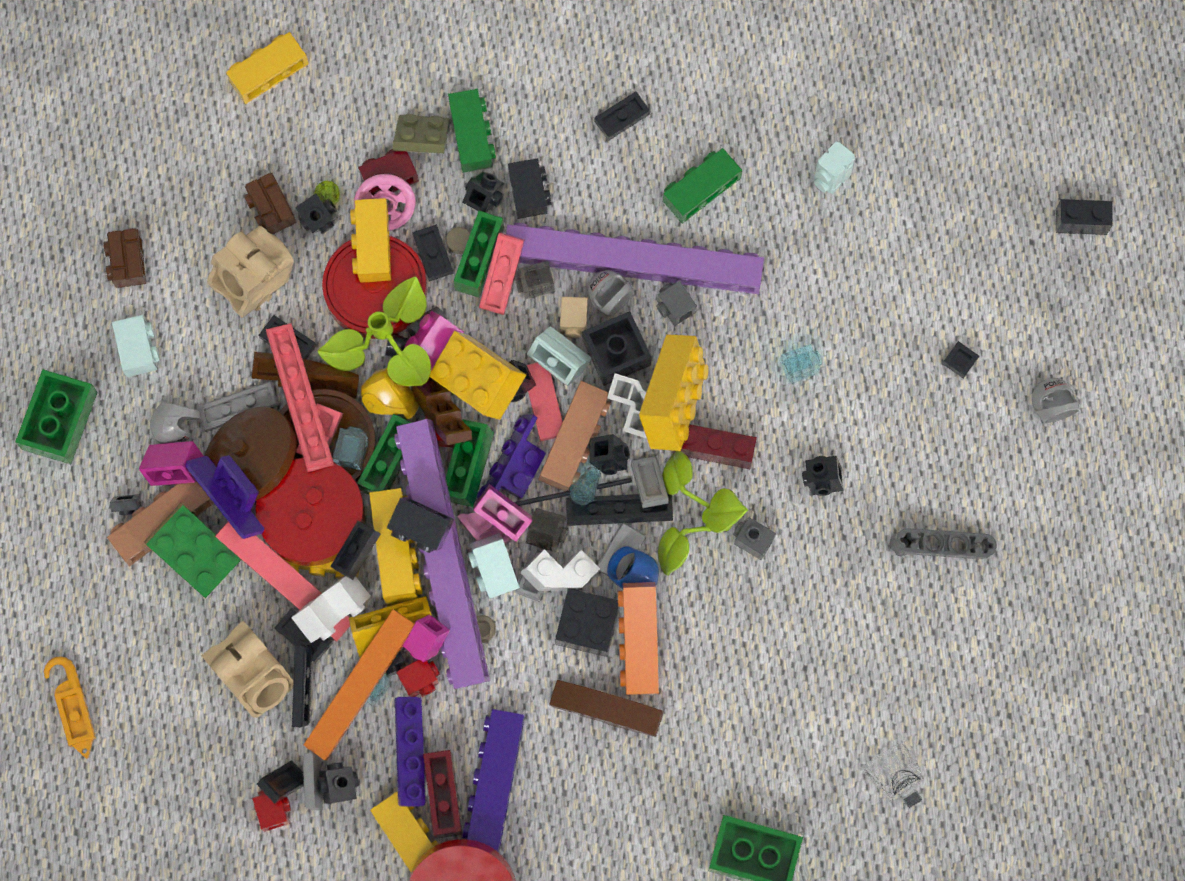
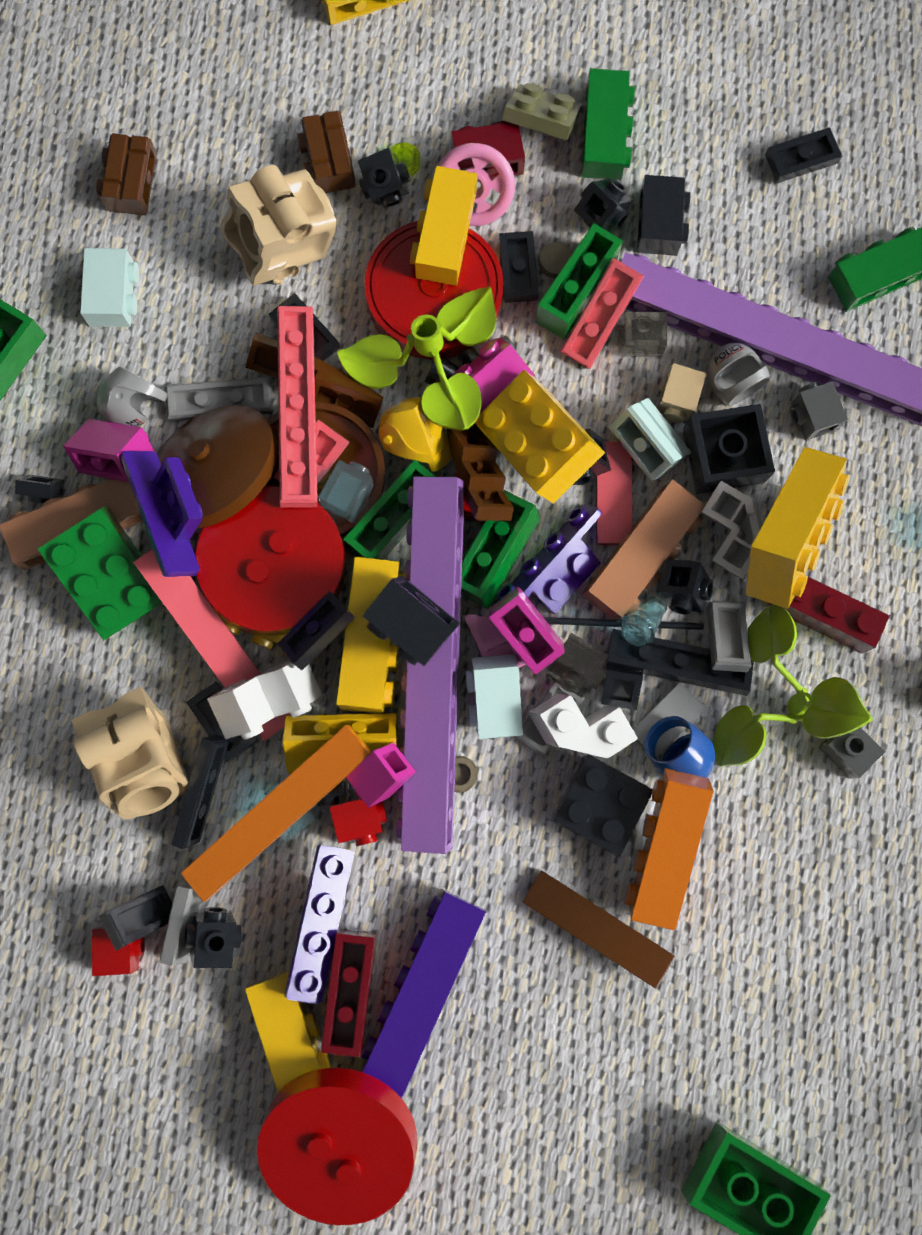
camera: 10 degrees right, 5 degrees up
none -> black plate [601,666,643,710]

